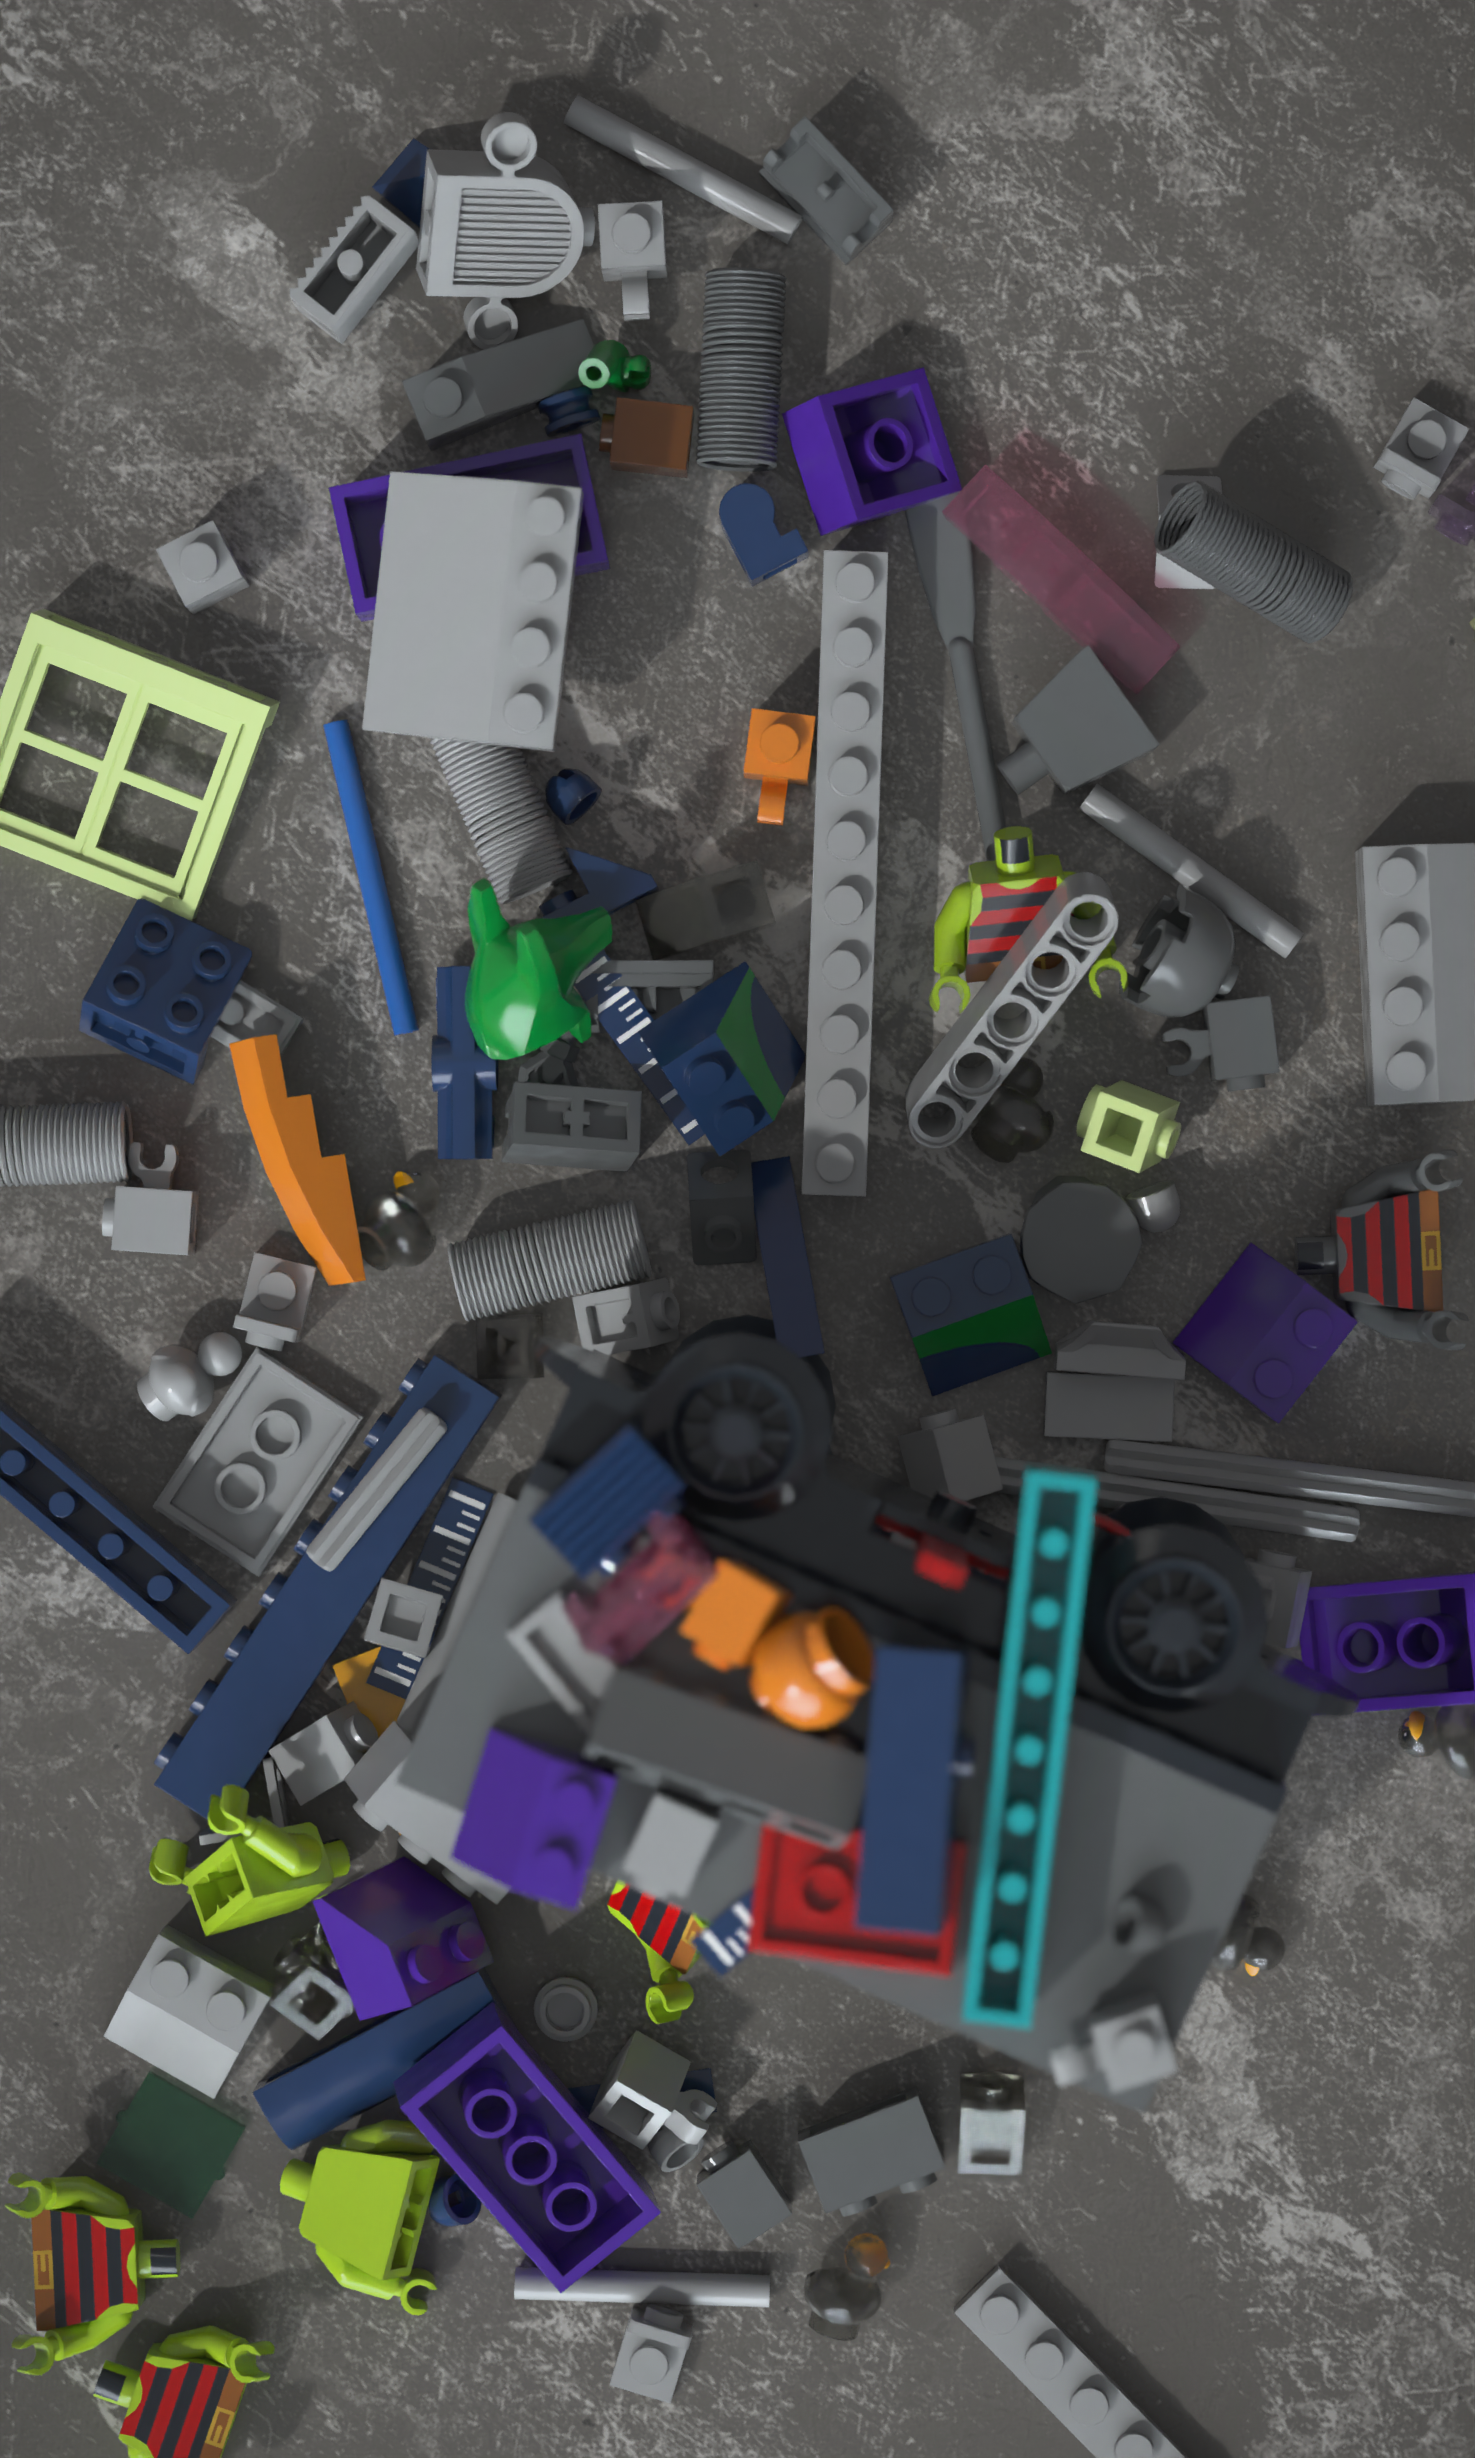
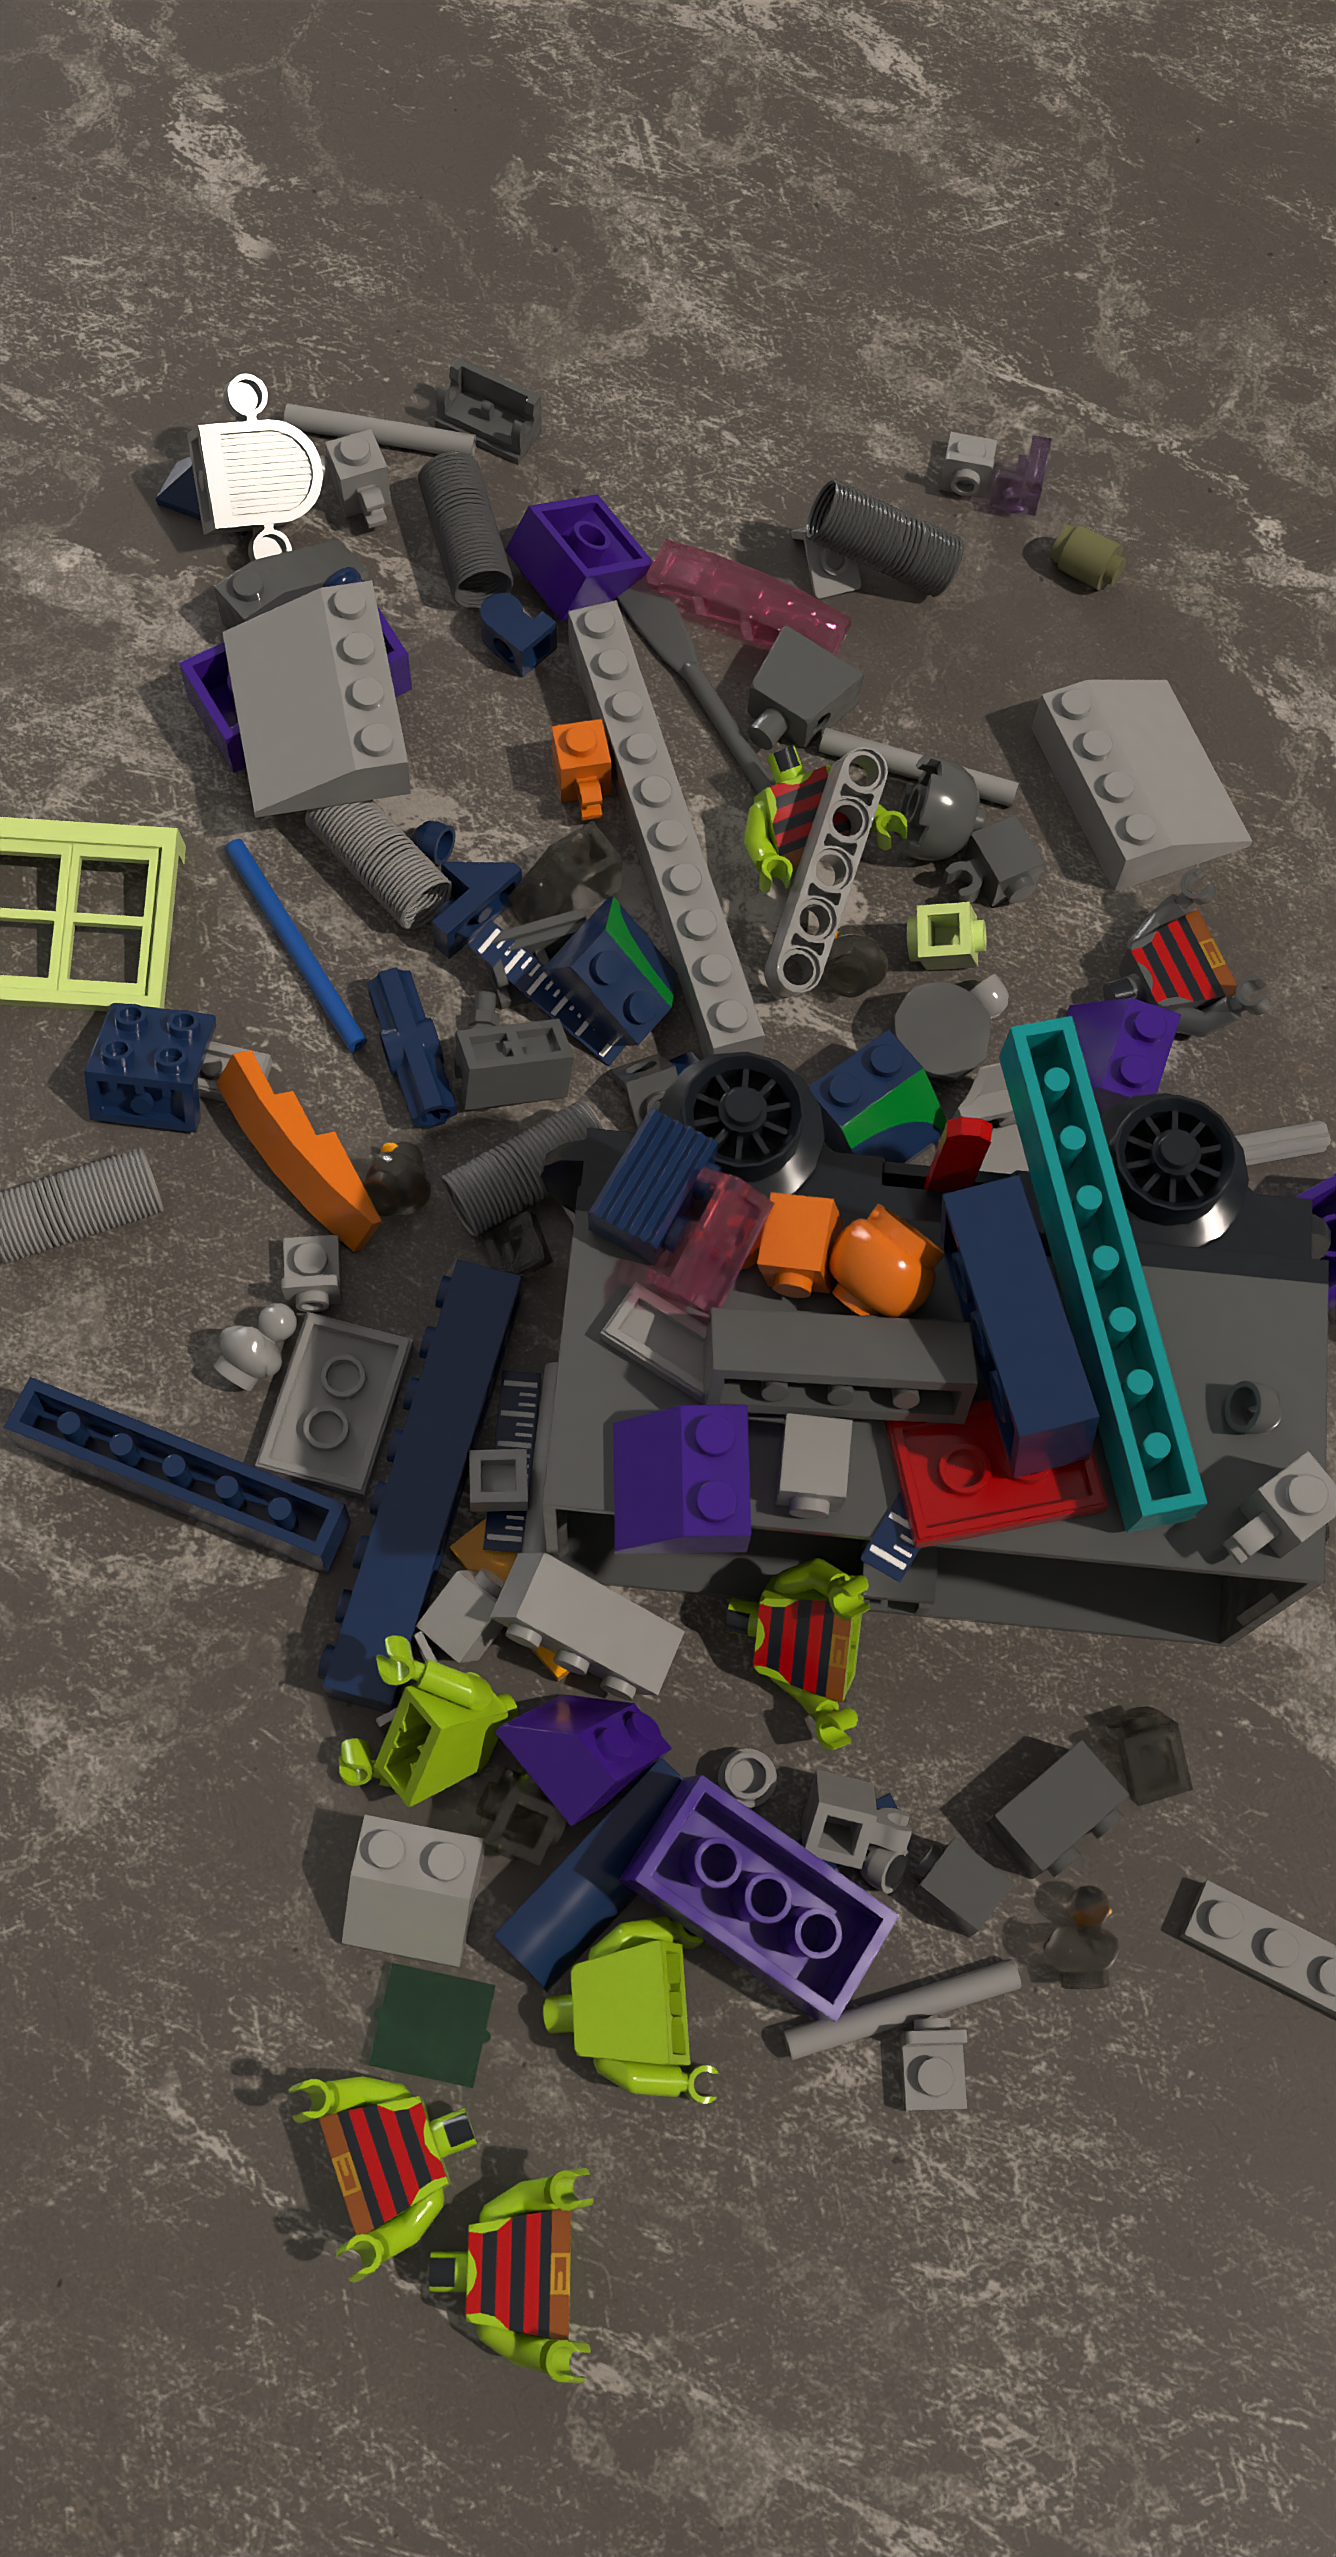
camera: 25 degrees left, 20 degrees down
light grey brick [102,1142,199,1255] -> none
light grey brick [156,520,250,615] -> none
light grey brick [289,196,419,344] -> none
light grey axle [306,1407,447,1572] -> none
dark blue hinge [428,2174,482,2227] -> none
green piece [465,877,612,1060] -> none
green arm [578,340,651,393] -> none
reddish brown brick [599,397,695,478] -> none

